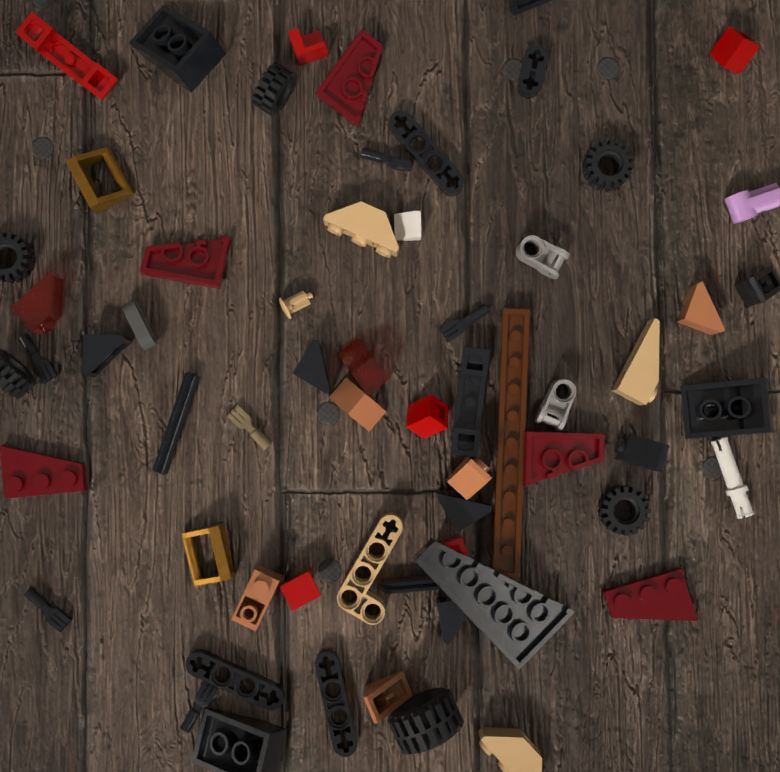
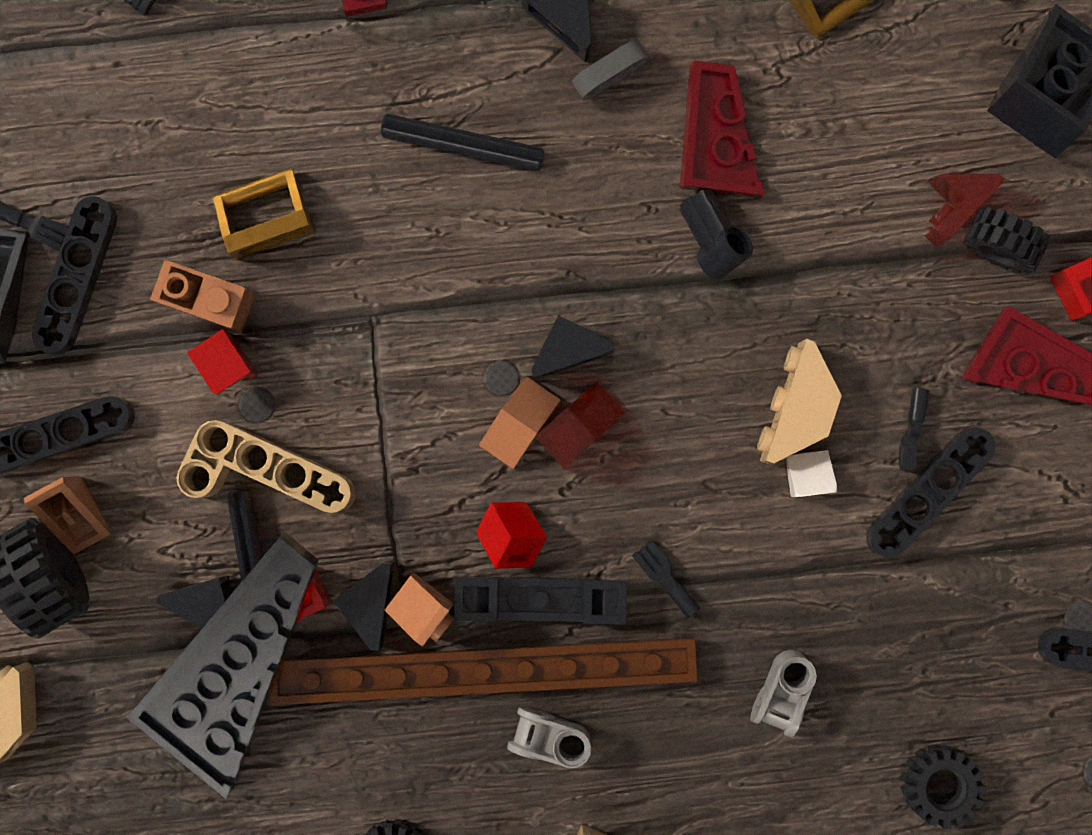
camera: 75 degrees right, 0 degrees up
dark tan piece [226,404,272,451] -> none
tan piece [279,291,313,319] -> none
dark red wing [523,432,605,486] -> none
none -> black piece [680,189,753,280]
none -> clear red slope [924,174,1006,247]

